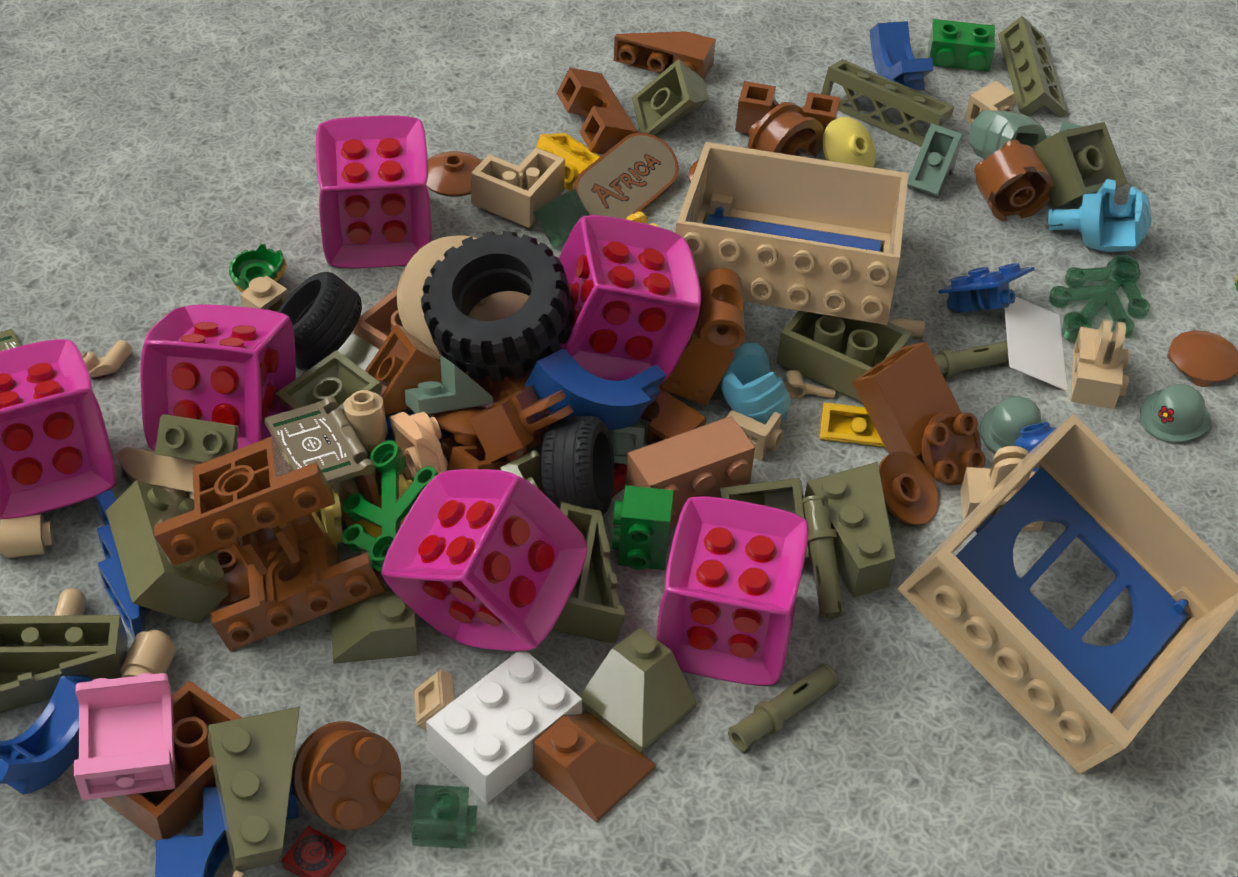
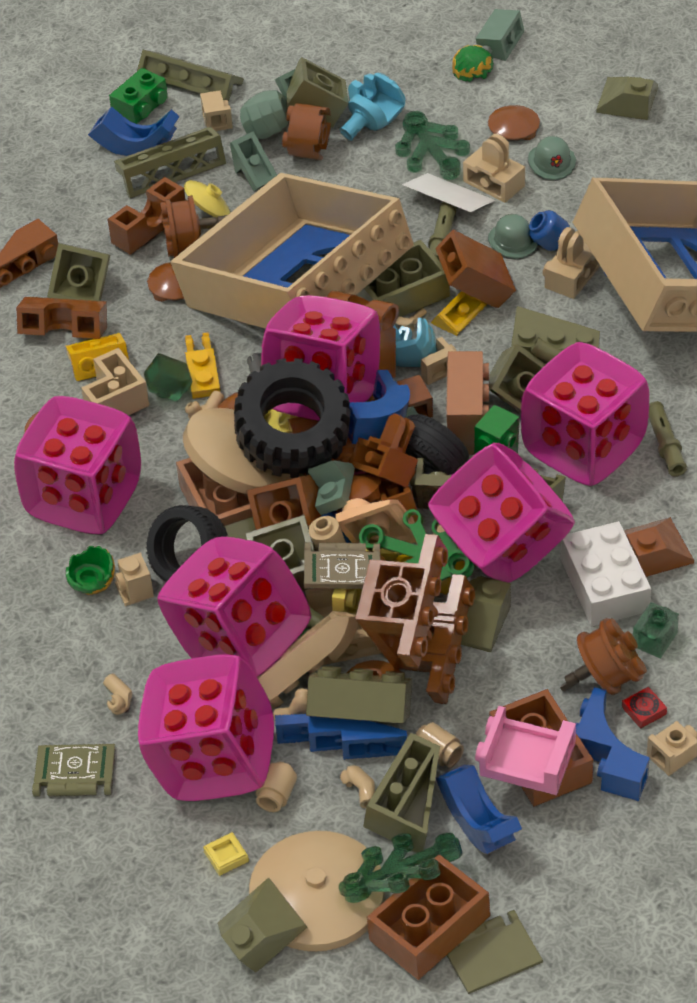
camera: 55 degrees left, 0 degrees up
olive bracket [155,415,239,462] -> none
olive wedge [208,706,300,872] -> none
tan tile [414,670,454,730] -> none
dark tan tile [571,133,679,219] -> none
olive slope [579,627,697,753] -> none
dark orange dish [878,451,938,526] -> none
dark orange dish [922,410,986,485] -> none
blue hinge [938,263,1035,313] -> none

